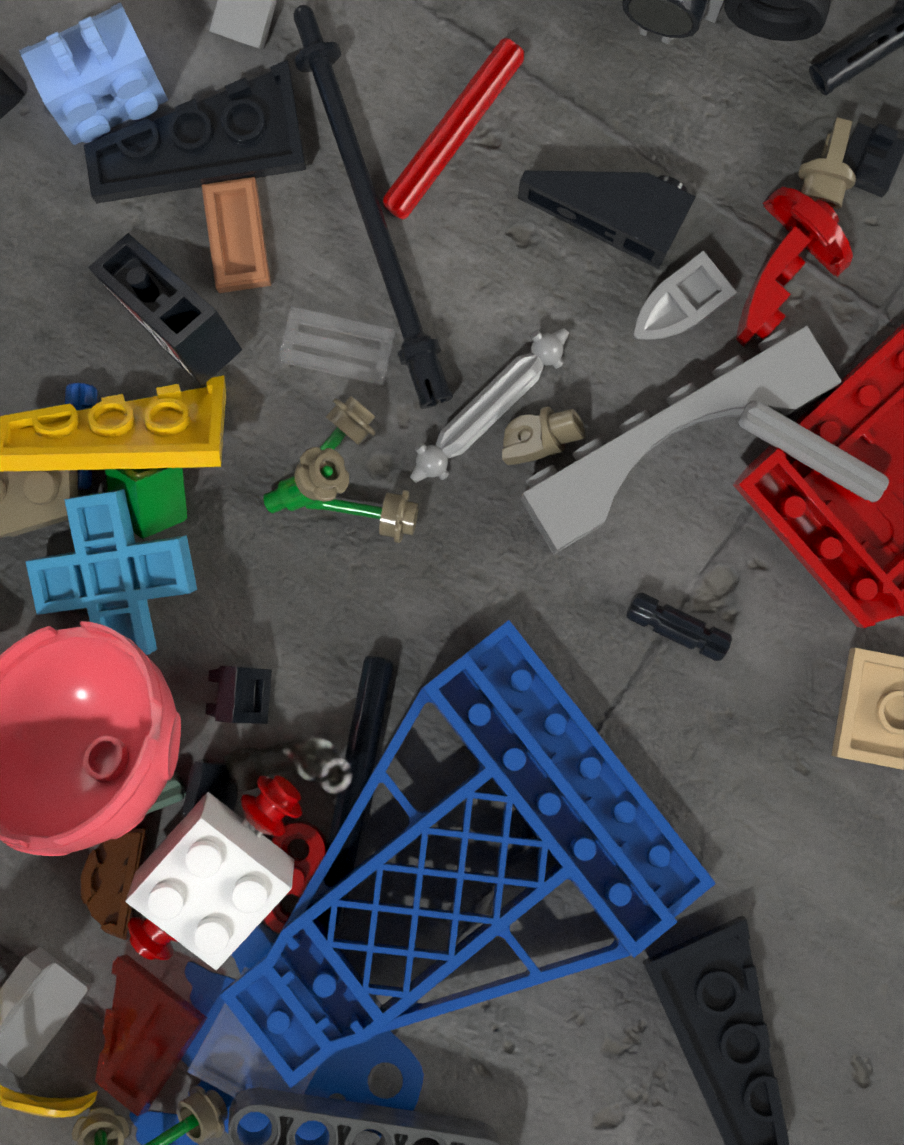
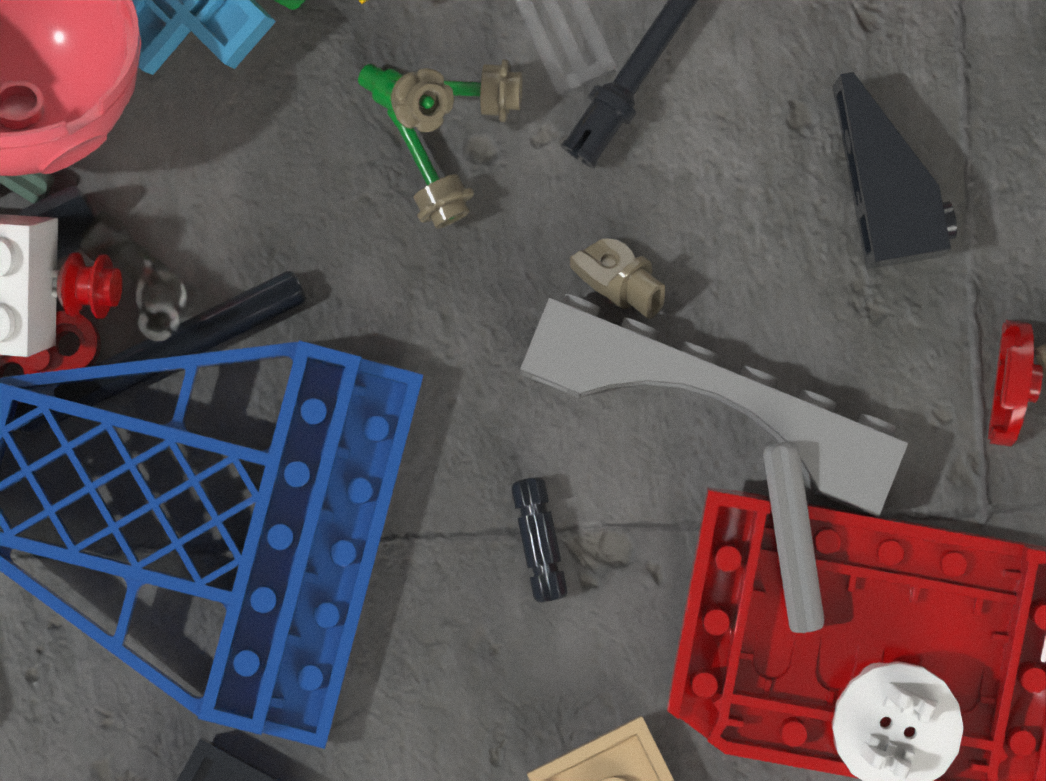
camera: 45 degrees right, 0 degrees up
black tile [205,665,272,724] -> none
light grey wheel [410,328,569,483] -> none
light grey plate [633,250,737,340] -> none
red slope [736,226,811,347] -> none

